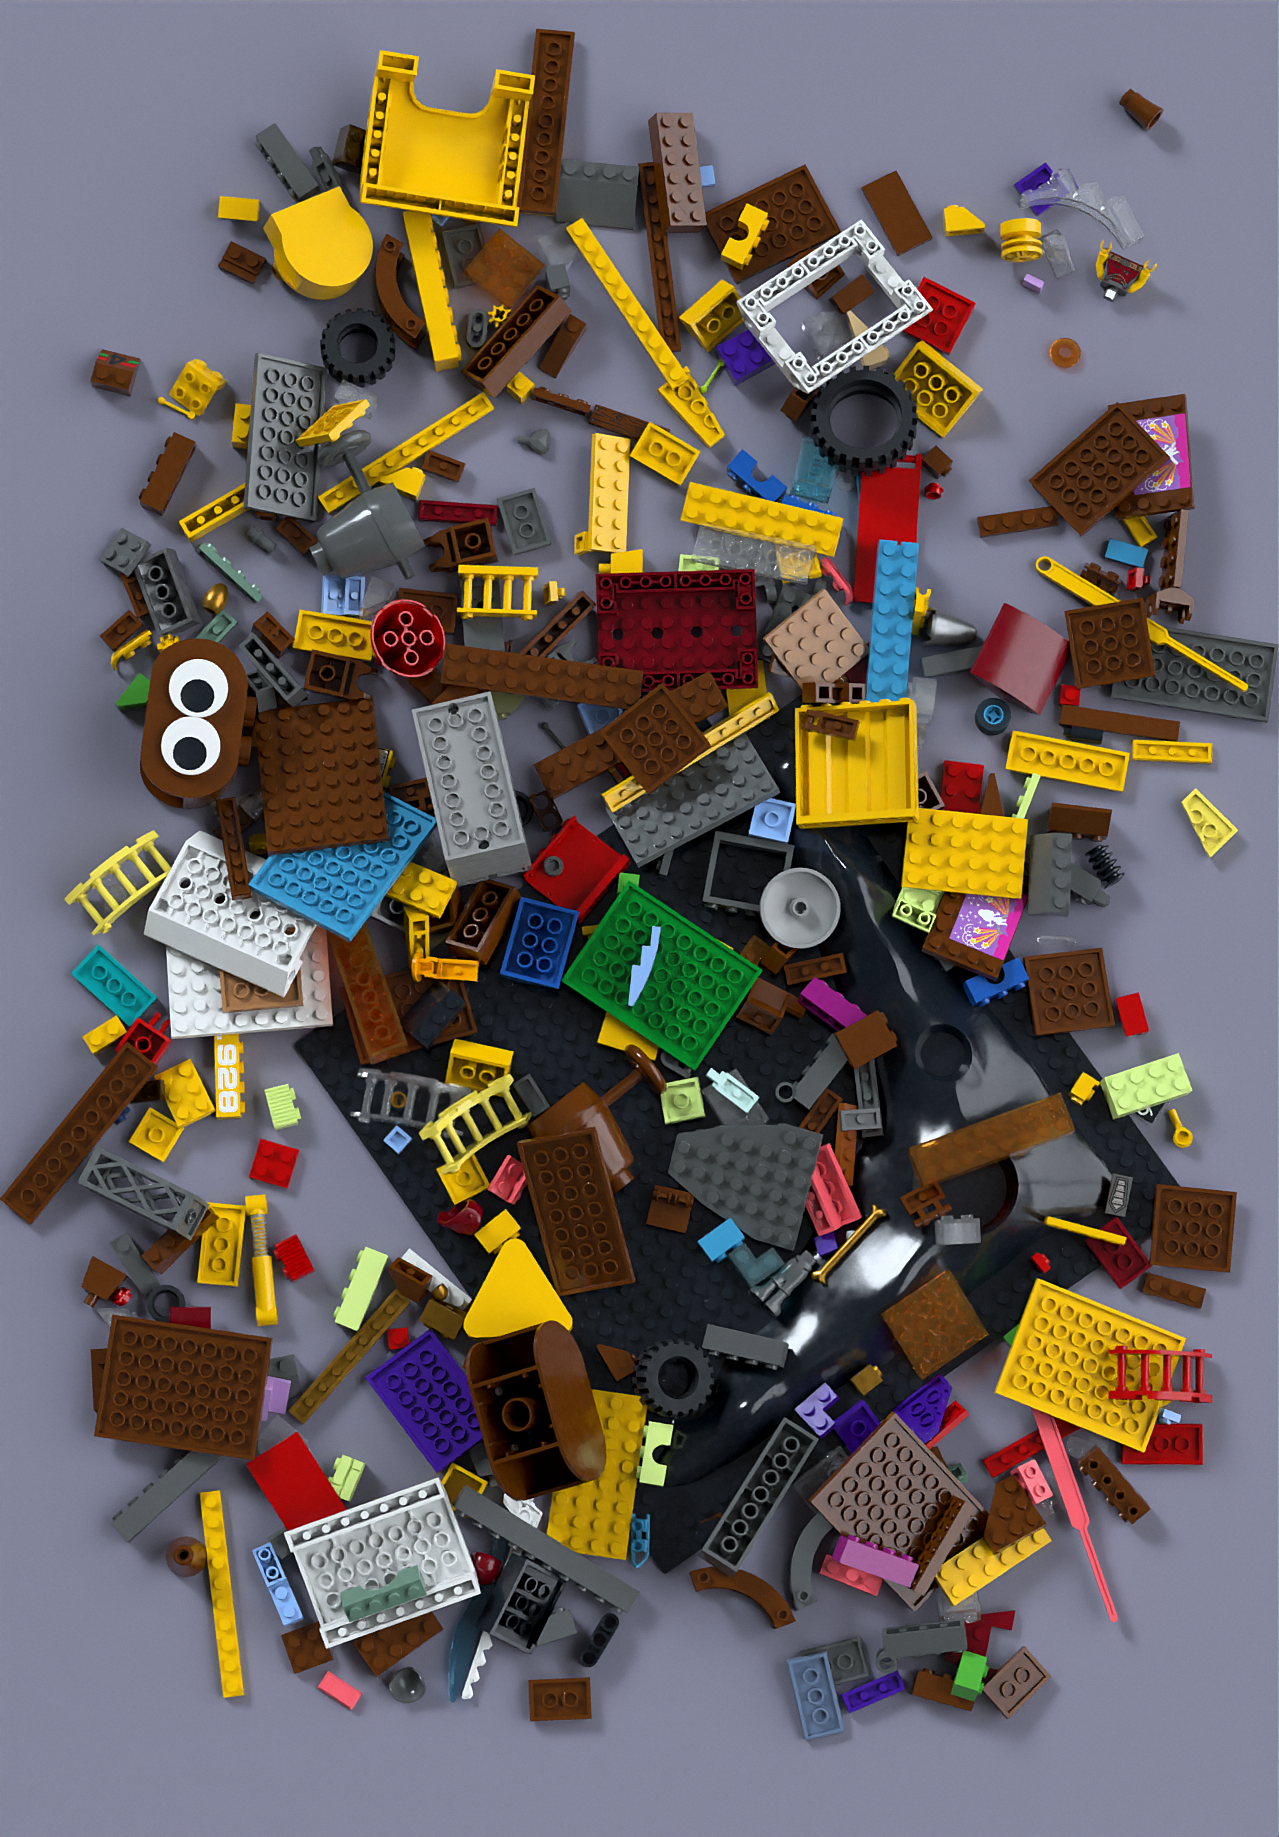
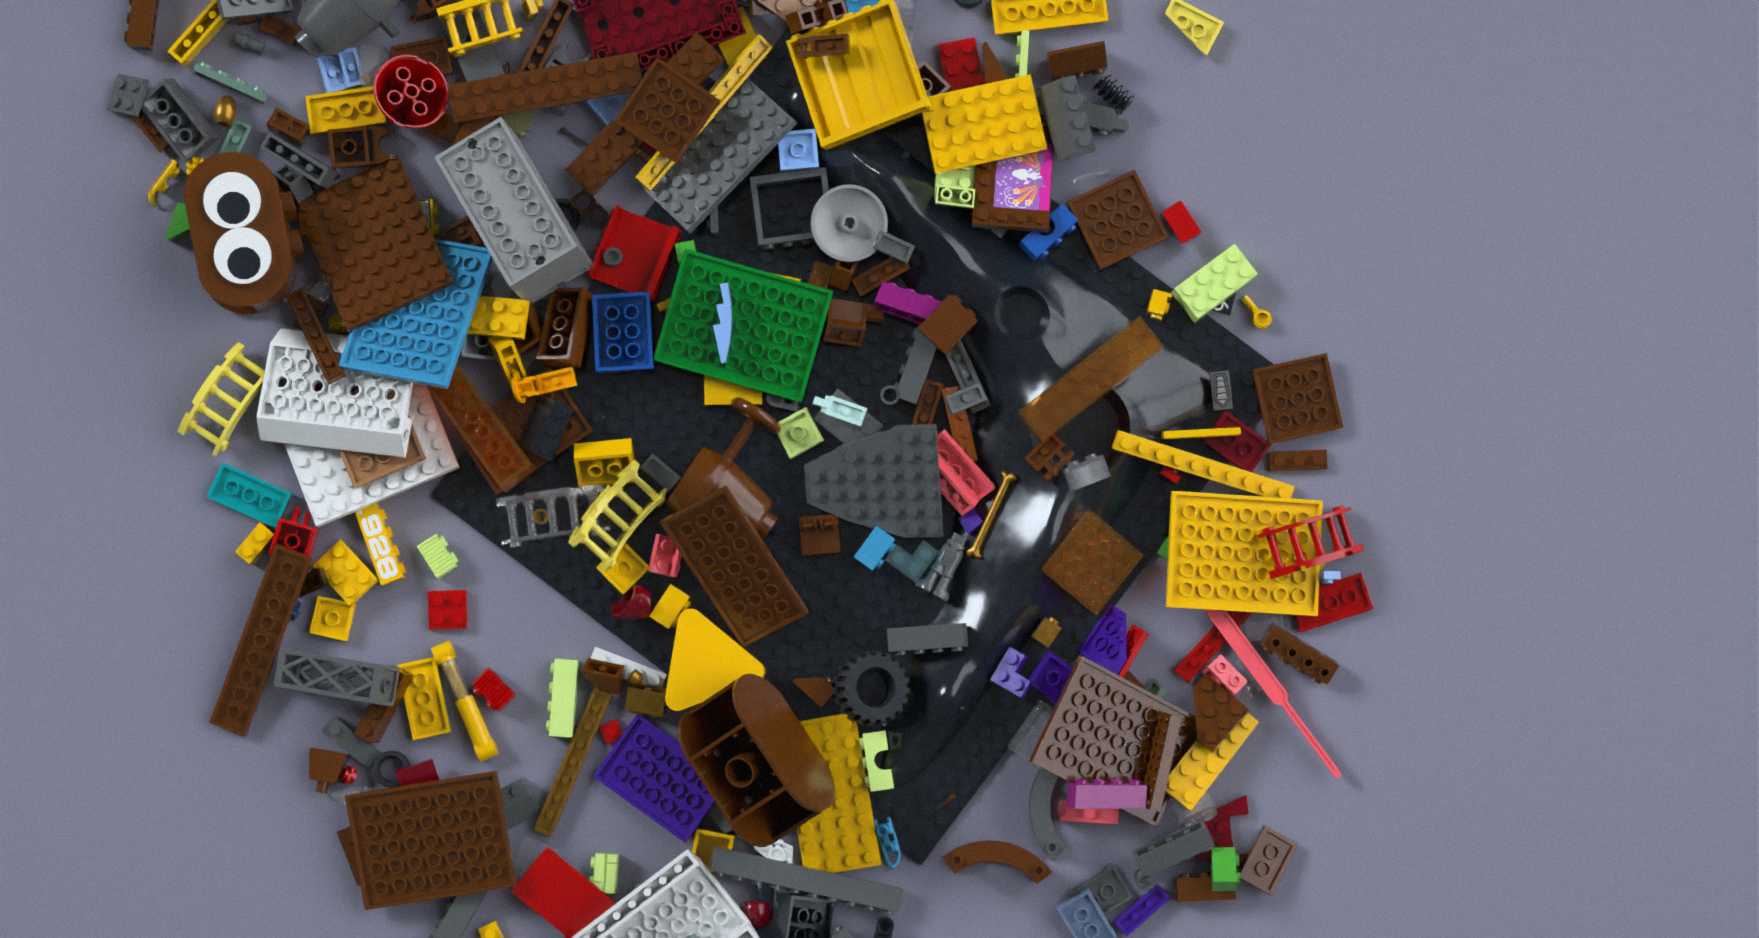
camera: 10 degrees left, 5 degrees up
reddish brown plate [100,609,143,652] -> none
lavender panel [261,1376,291,1421] -> none
light blue plate [383,1125,412,1154] -> none
dark grey brick [698,1417,819,1578] -> none
none -> dark grey tile [872,230,915,264]
none -> yellow plate [1112,430,1295,499]

